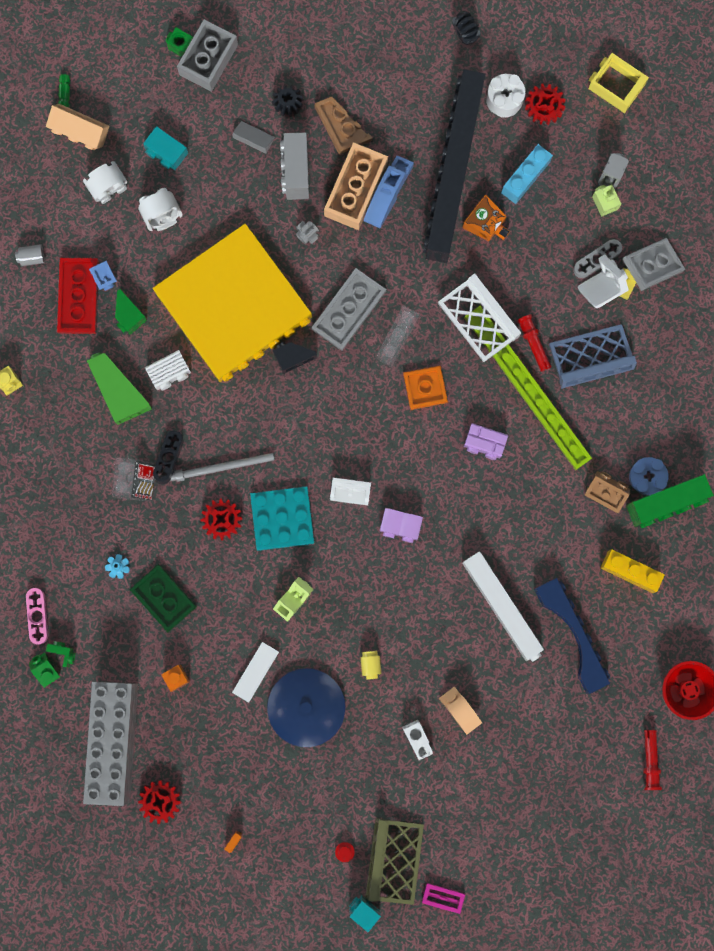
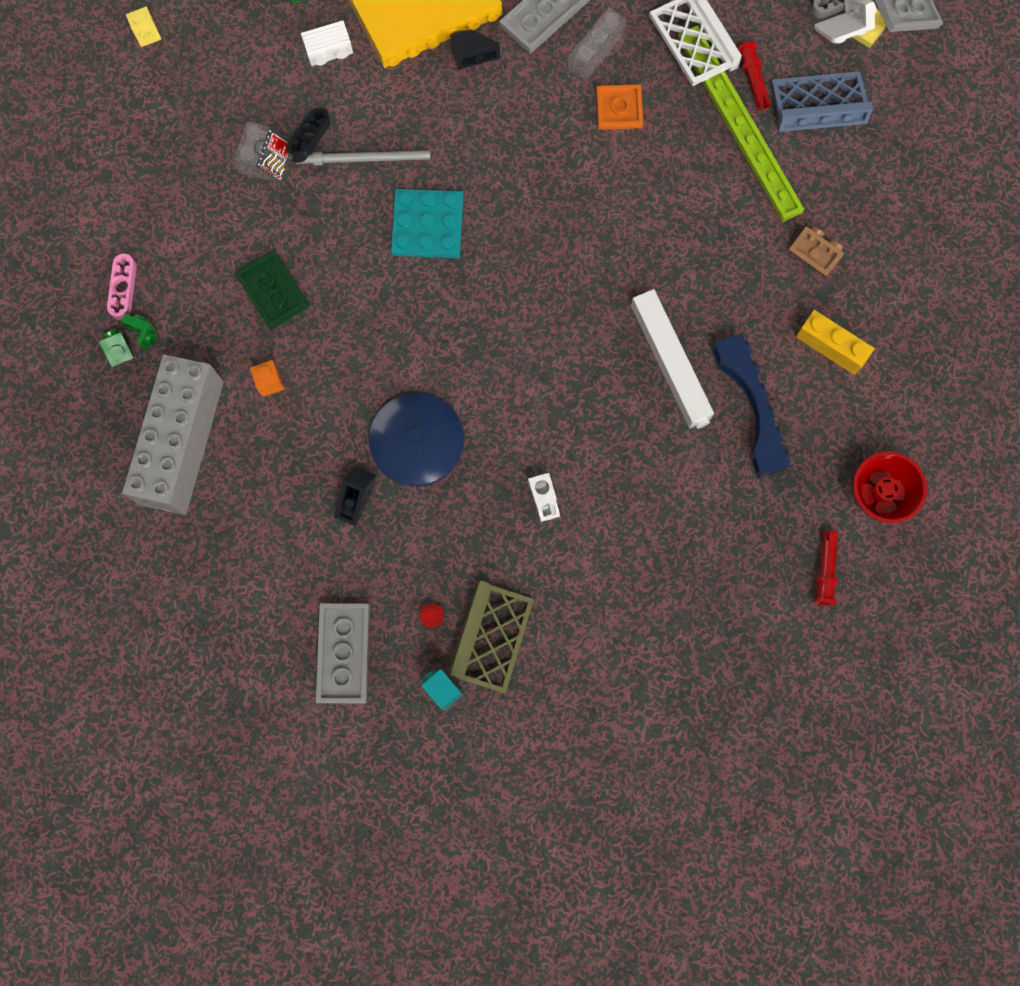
camera: 15 degrees right, 5 degrees down
bright green slope [87,353,152,425] -> none
medium azure plant [105,554,130,579] -> none
red gear [138,780,182,824] -> none
red gear [200,498,243,541] -> none
orange tile [224,831,242,853] -> none
white tile [232,642,279,702] -> none
yellowish green brick [273,577,313,622] -> none
white hinge [330,478,371,506] -> none
light yellow brick [360,651,382,680] -> none
lavender brick [380,508,423,543] -> none
dark pink tile [422,883,465,914] -> none
light nougat brick [439,687,482,735] -> none
lavender brick [464,423,508,460] -> none
green brick [626,474,714,529] -> none
medium blue plate [629,457,668,496] -> none
none -> light grey plate [316,603,370,704]
none -> black slope [334,466,376,527]

